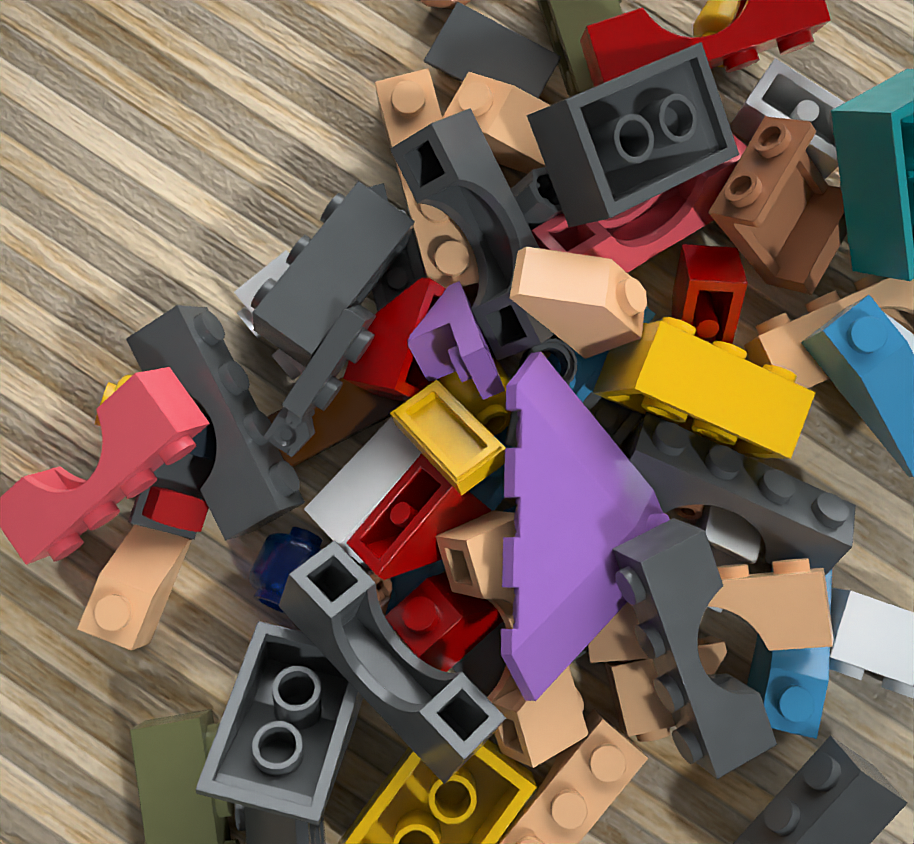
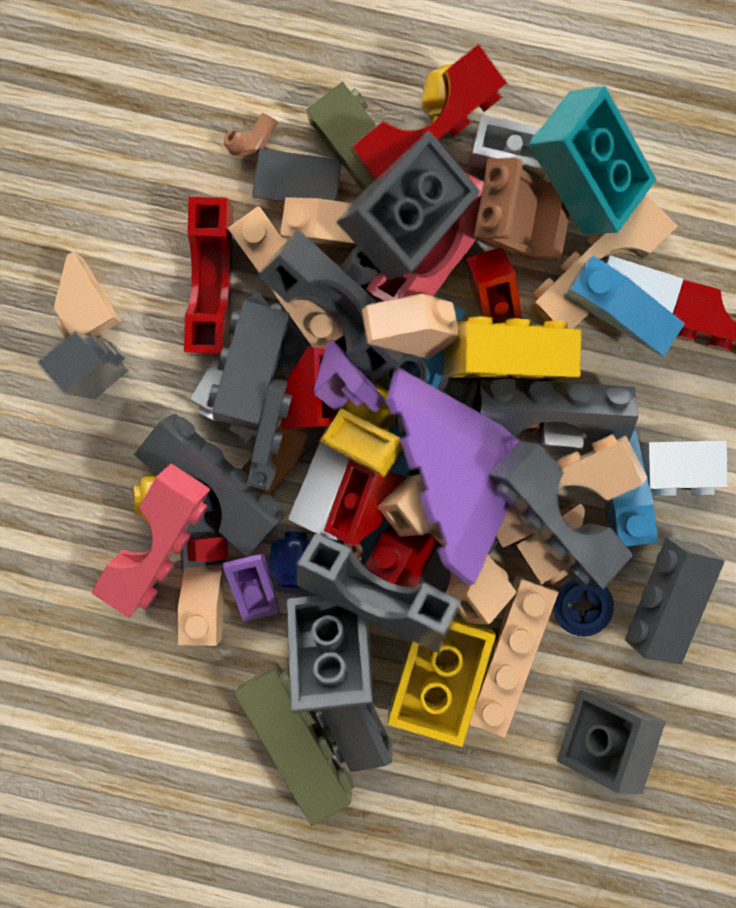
camera: 20 degrees left, 5 degrees up
none -> dark grey brick [38,331,129,399]
none -> light nougat slope [54,252,121,338]
none -> red arch [184,197,234,357]
none -> medium lavender slope [223,554,280,622]
none -> dark blue gear [553,578,614,637]

